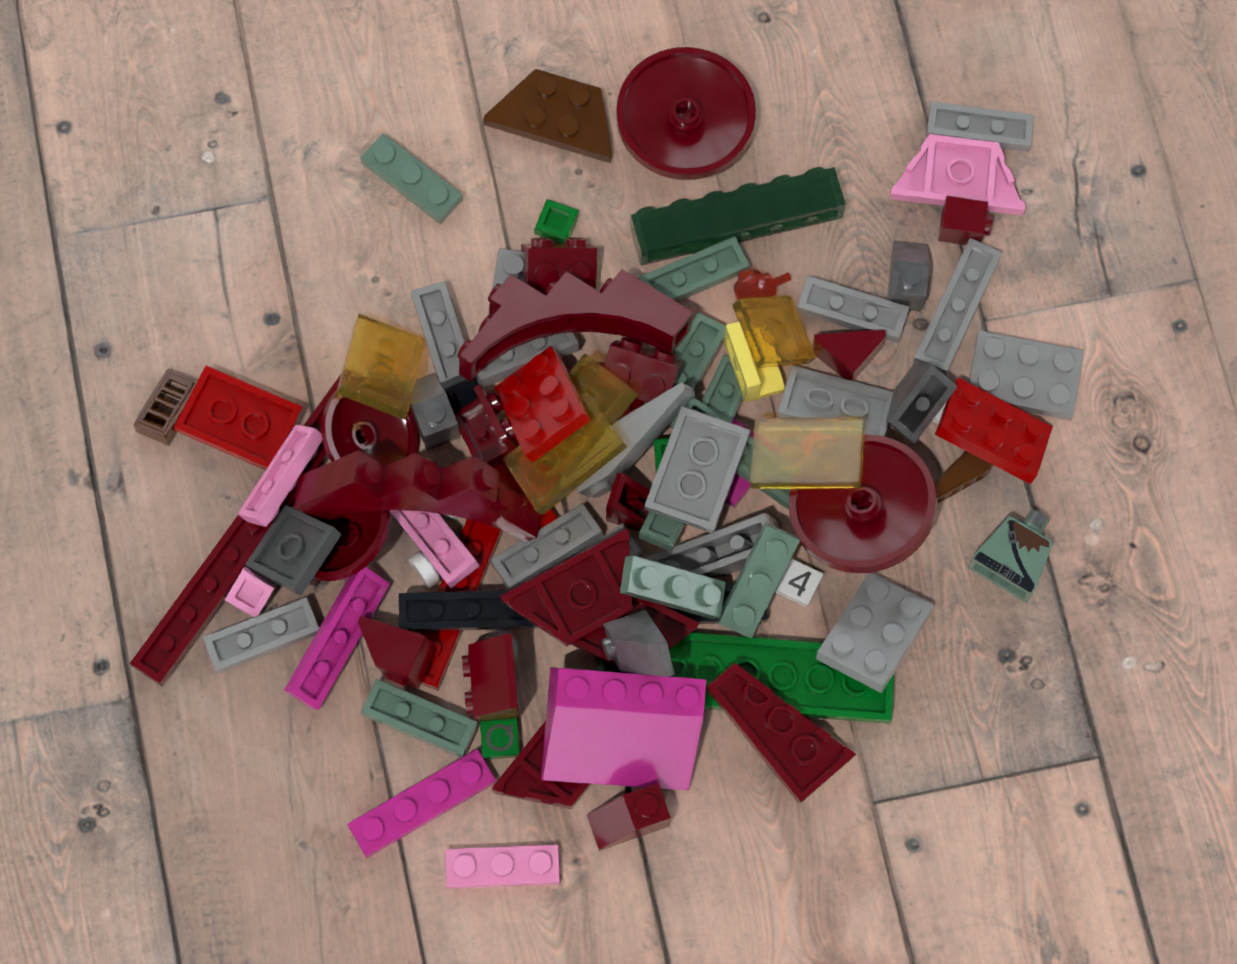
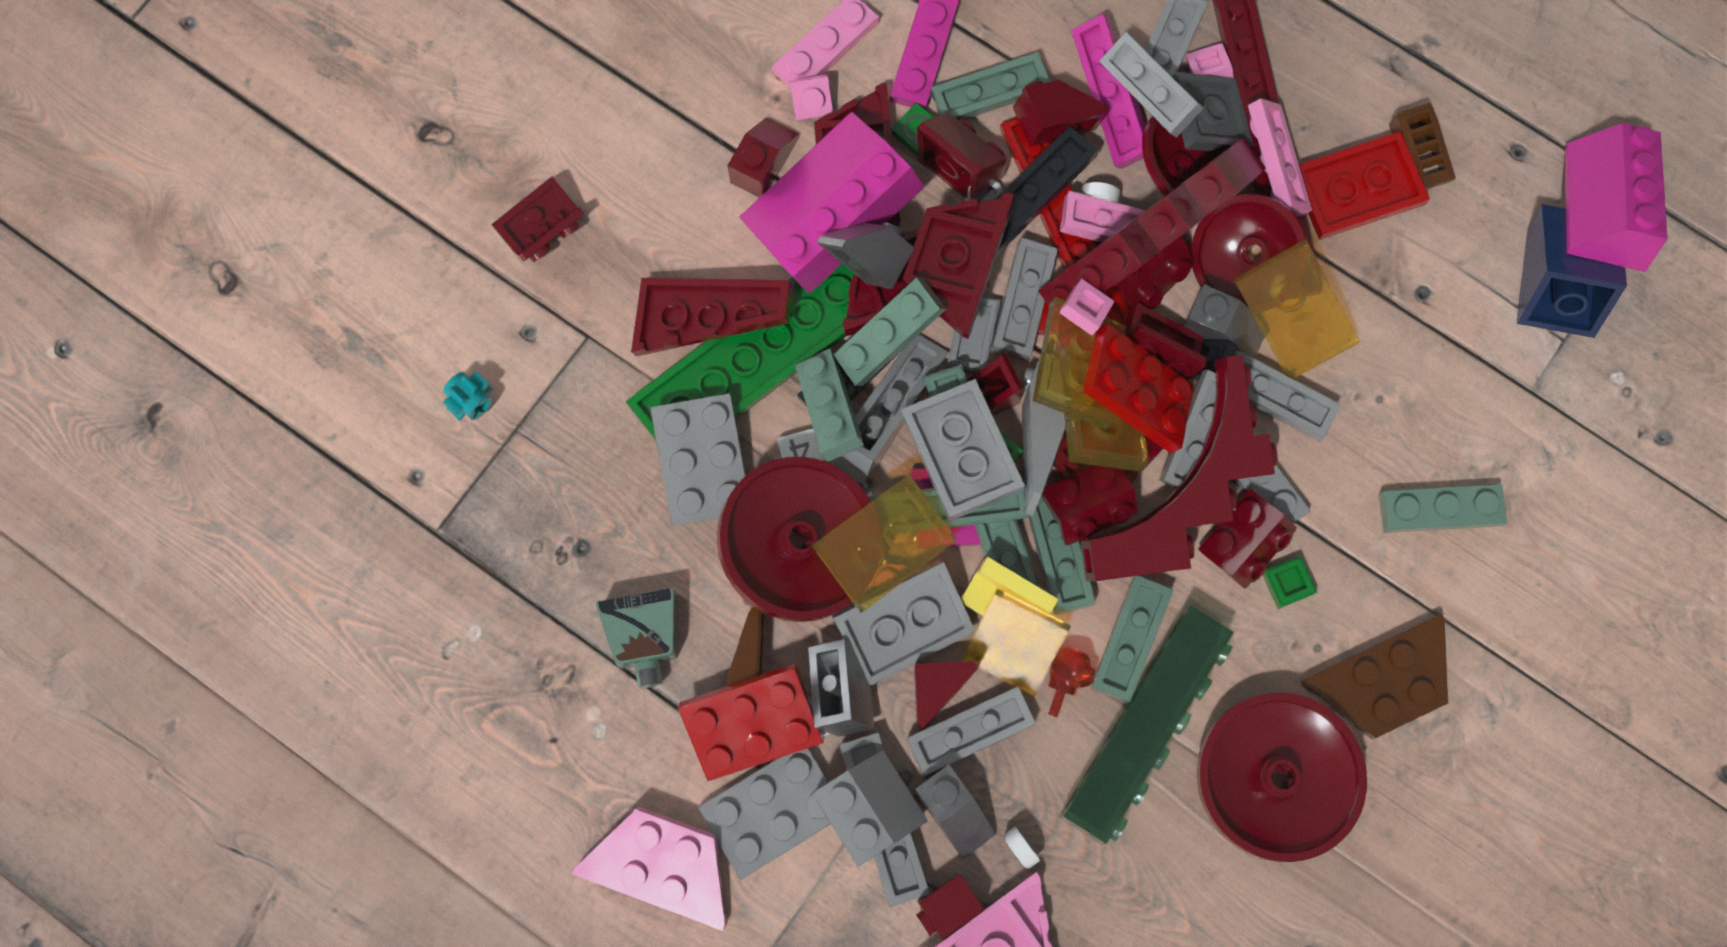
camera: 140 degrees right, 5 degrees up
none -> teal gear [443,371,493,421]
none -> dark red bracket [490,176,584,263]
none -> bright pink wing [573,806,727,931]
none -> bright pink plate [789,74,833,121]
none -> light grey slope [812,750,928,867]
none -> white tile [1004,826,1041,869]
none -> bright pink plate [1059,278,1114,335]
none -> light grey plate [1099,32,1204,138]
none -> dark blue slope [1517,204,1627,338]
none -> dark pink slope [1565,123,1668,272]

